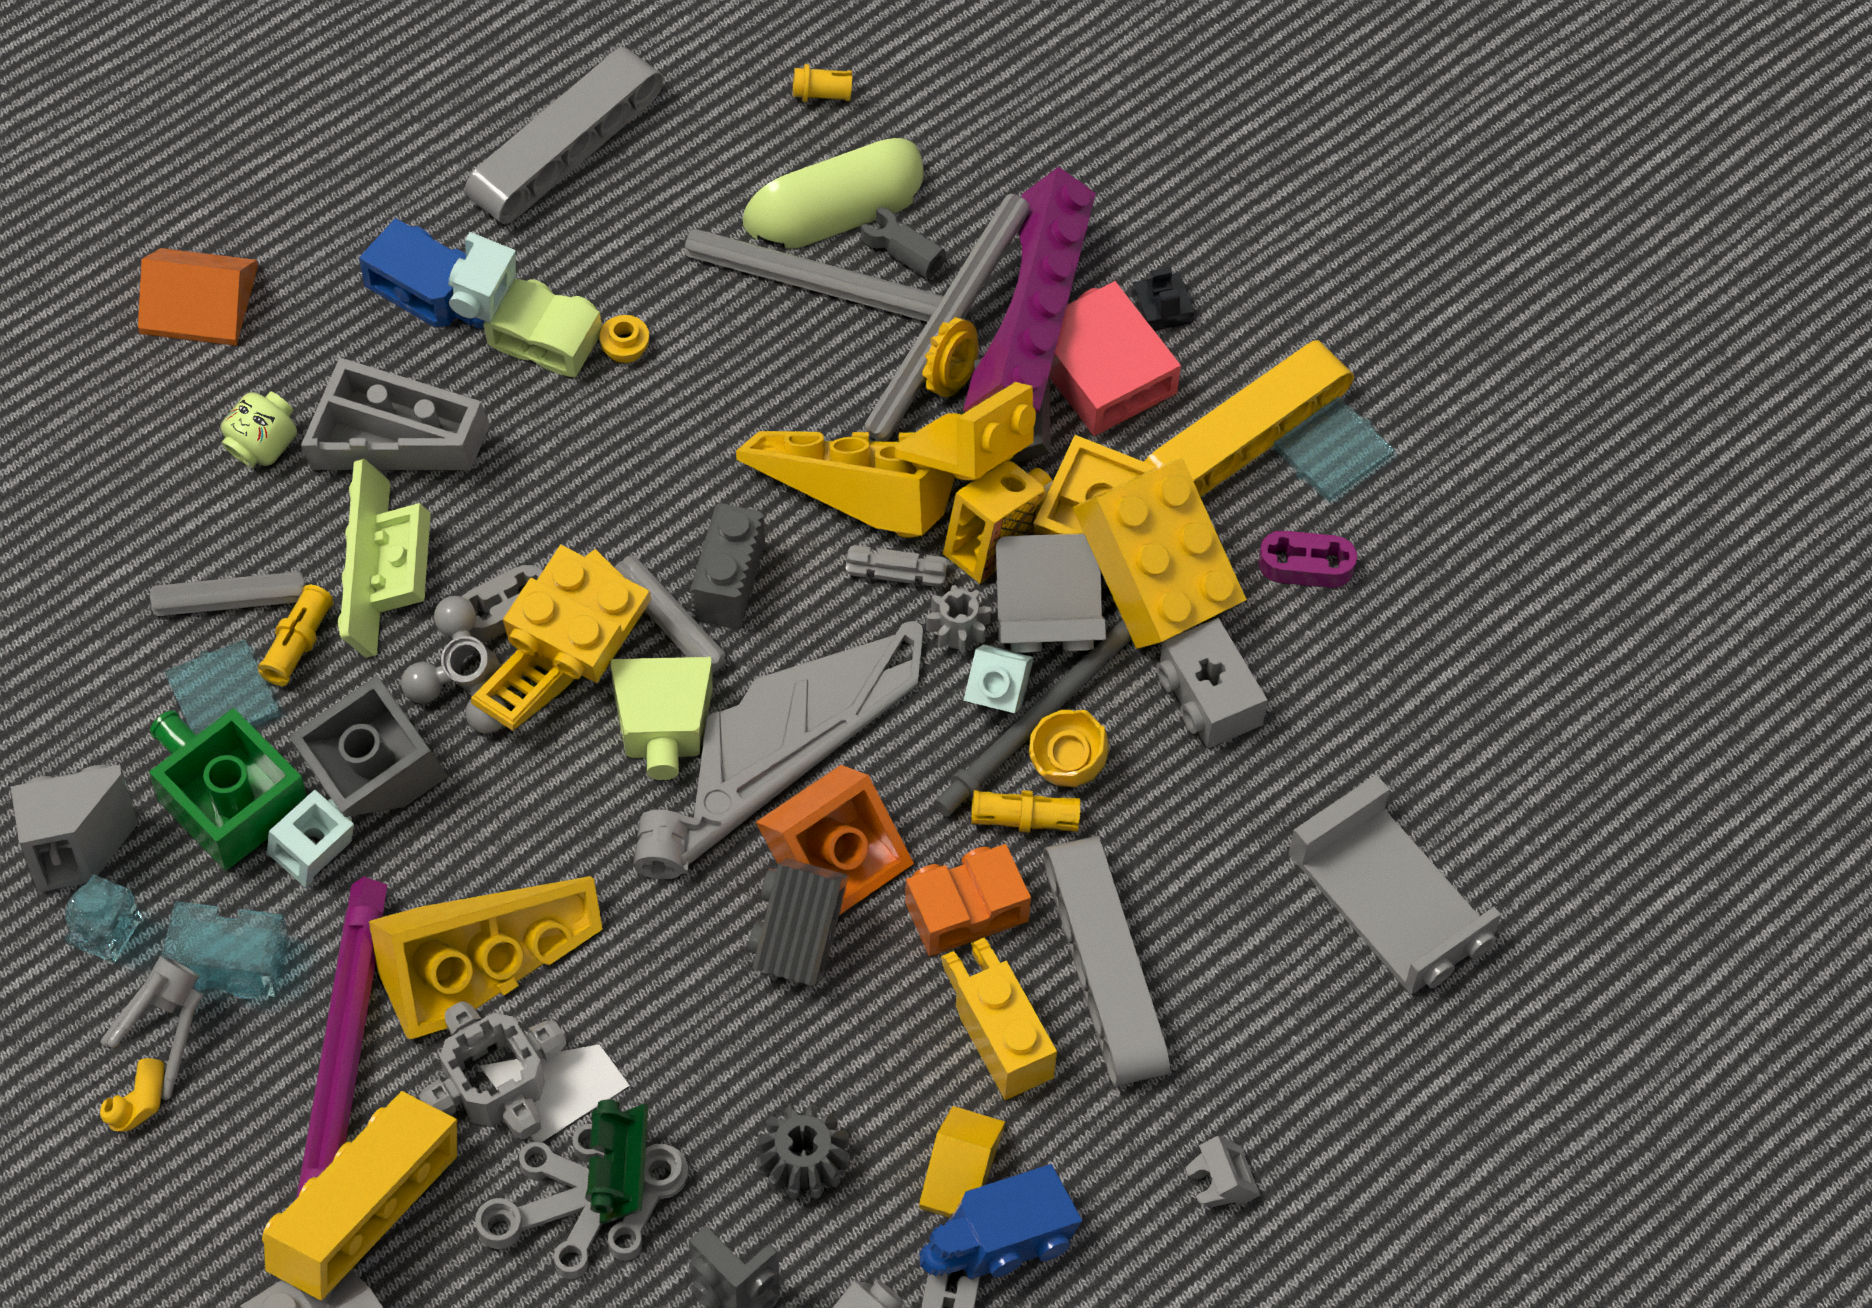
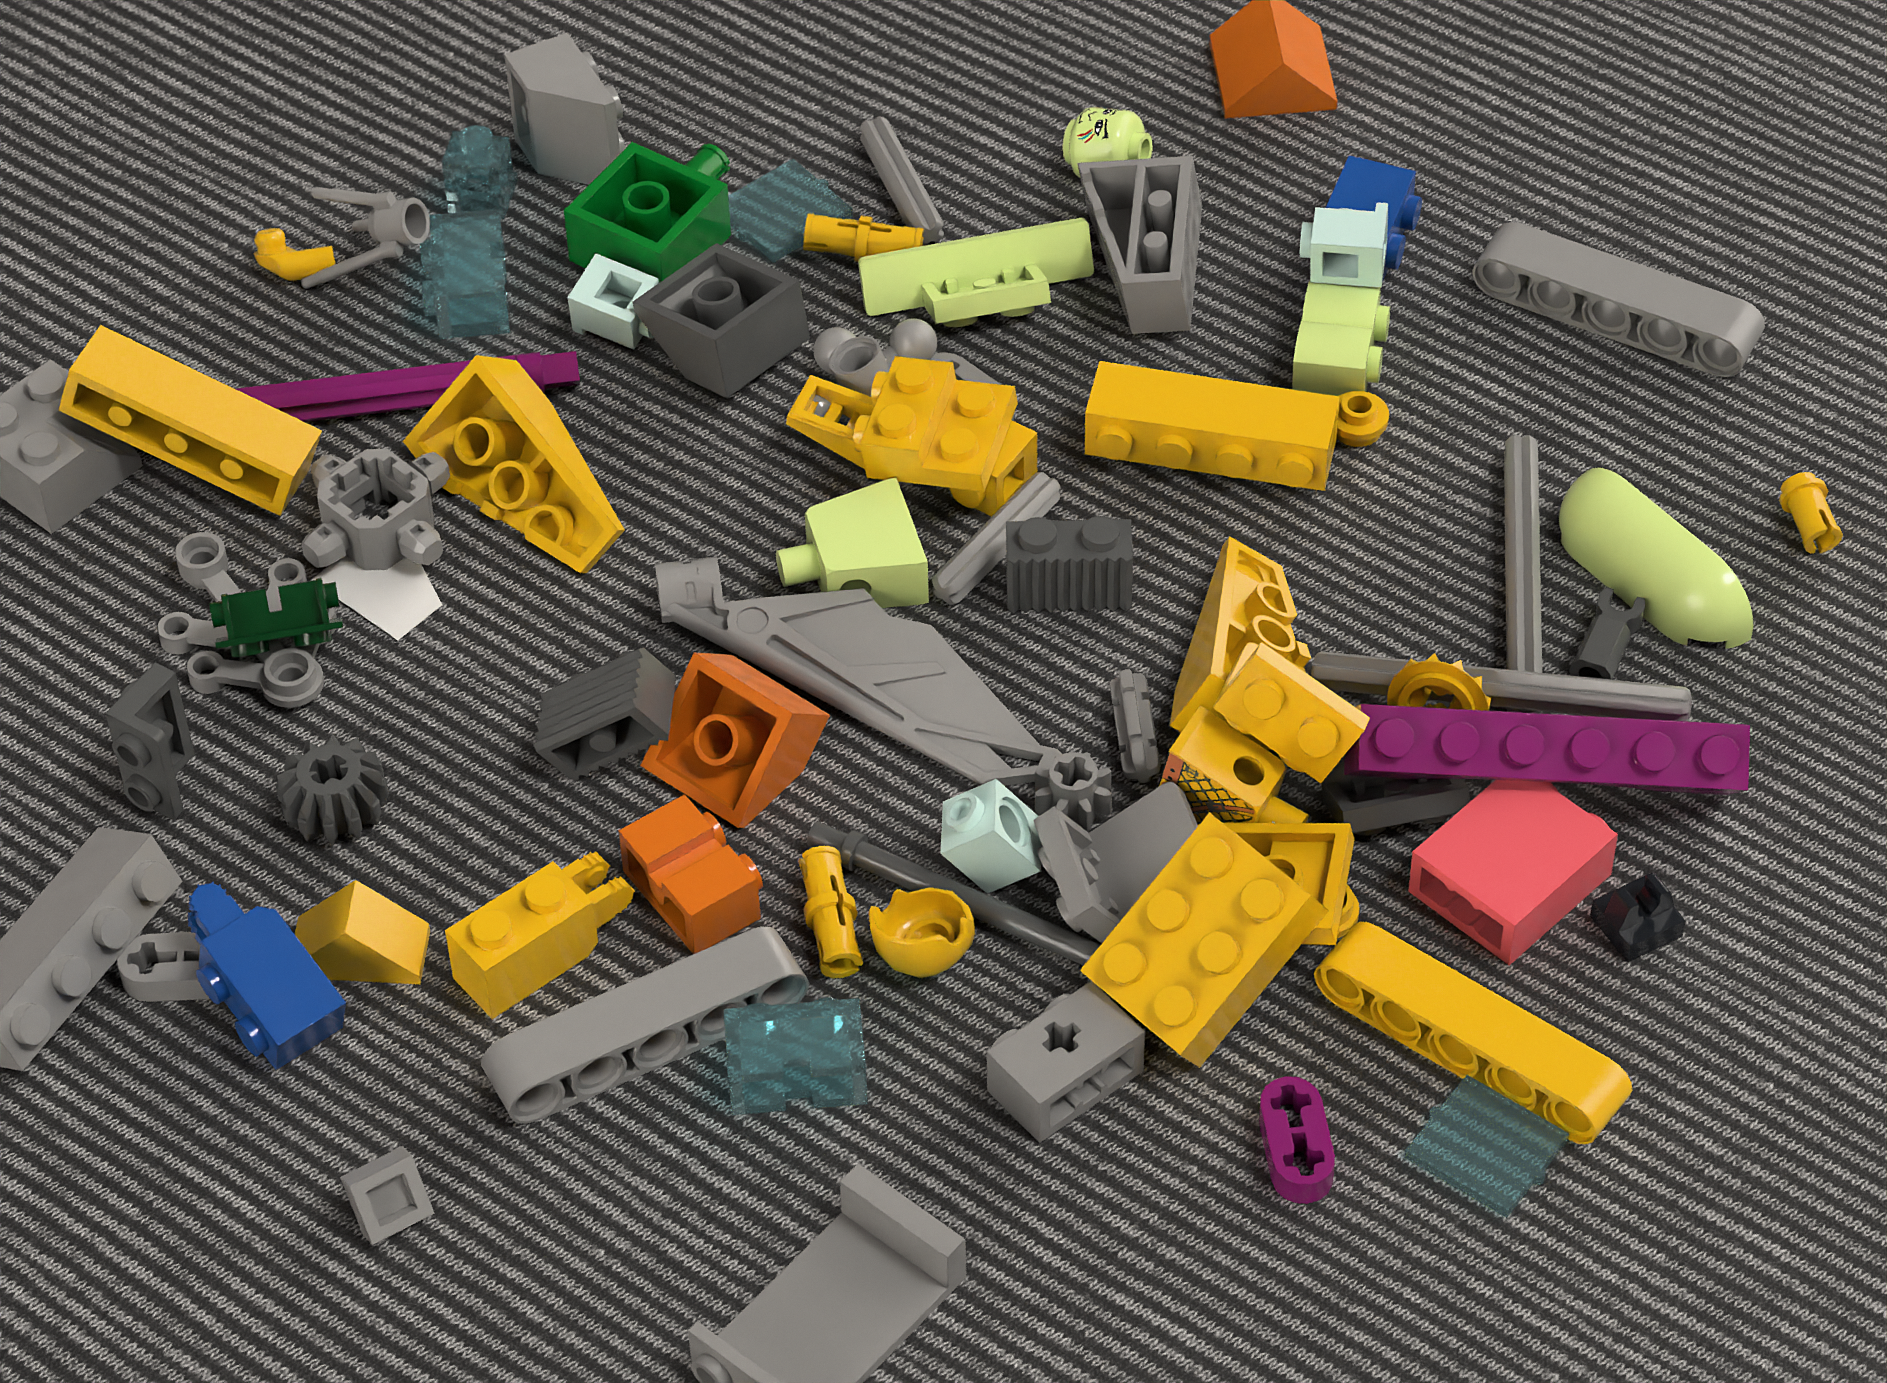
camera: 80 degrees right, 10 degrees down
none -> clear light blue brick [723,998,868,1115]
none -> yellow brick [1085,361,1340,491]

